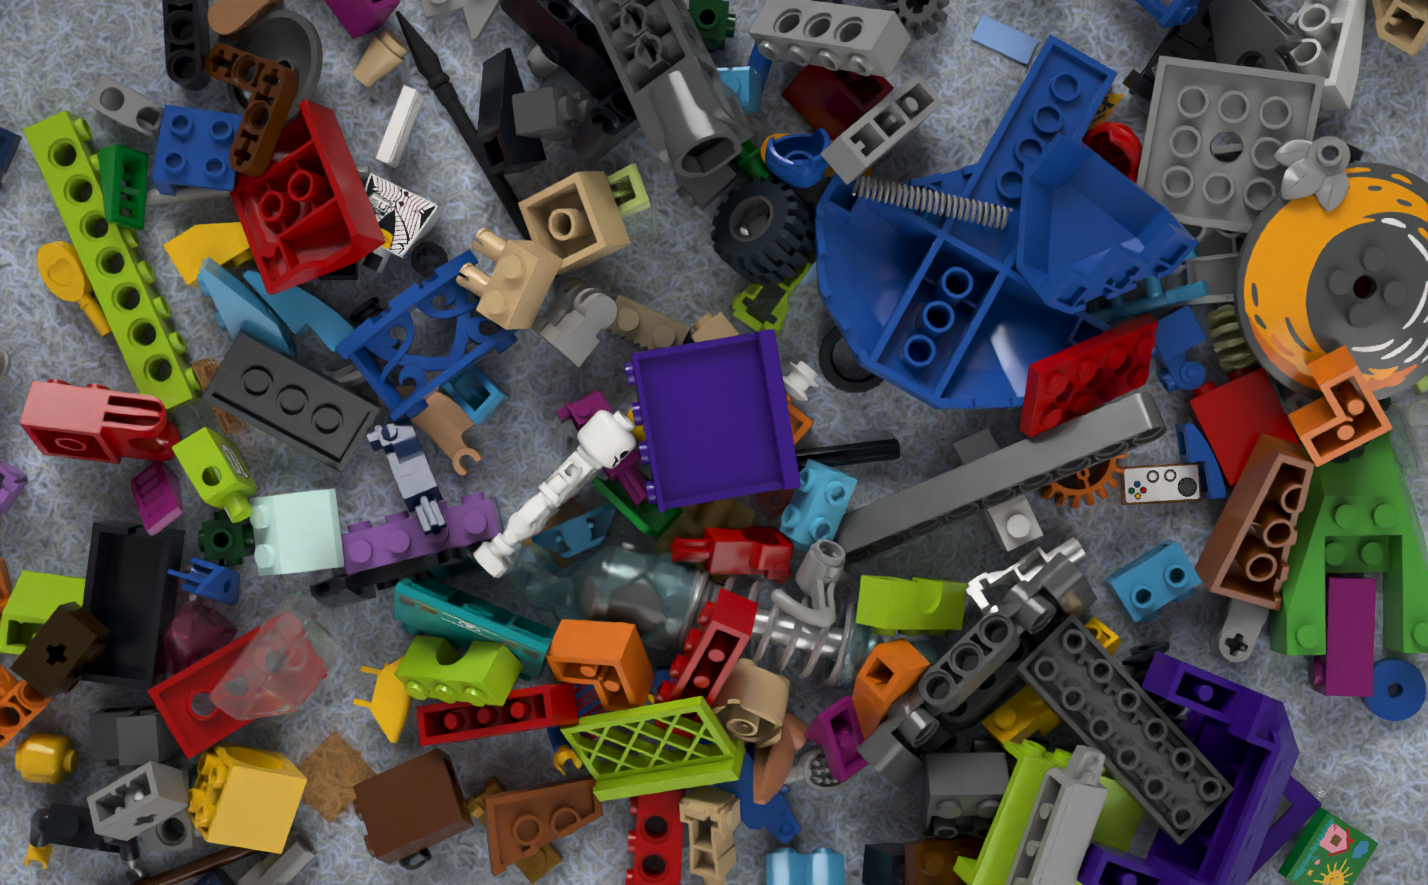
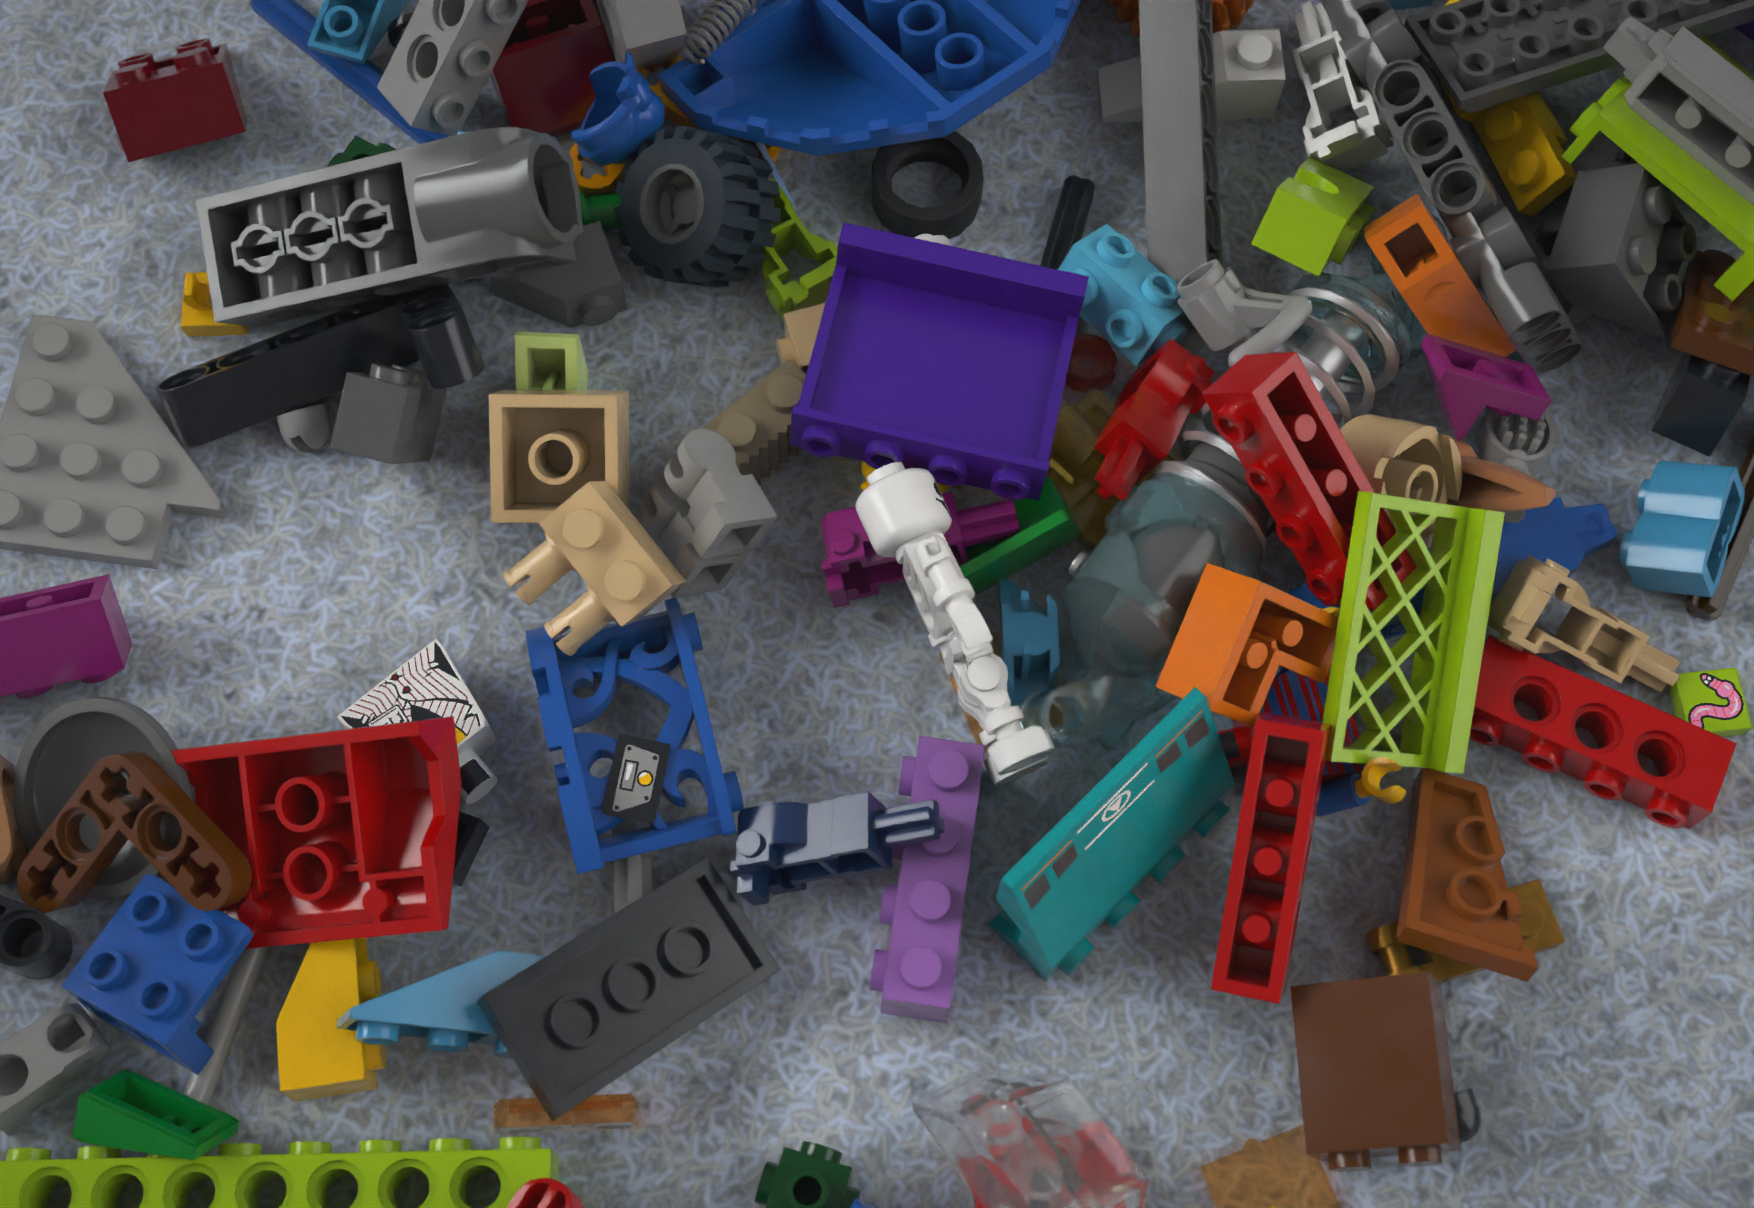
camera: 70 degrees left, 20 degrees down
lime torso [171,426,257,523] -> none
dark azure slope [242,270,357,353] -> none
light aqua slope [249,488,345,576] -> none
black wedge [309,541,485,608] -> none
black bush [349,296,387,325] -> none
tan cone [352,29,409,88] -> none
yellow piece [353,655,414,743] -> none
white tile [375,85,424,168] -> none
light nougat piece [378,385,484,476] -> none
lime arch [394,636,524,707] -> none
black piece [396,11,562,279] -> none
black bush [411,242,448,278] -> none
dark azure slope [443,363,510,425] -> none
black slope [476,48,547,177] -> none
none -> black sticker [602,735,671,824]

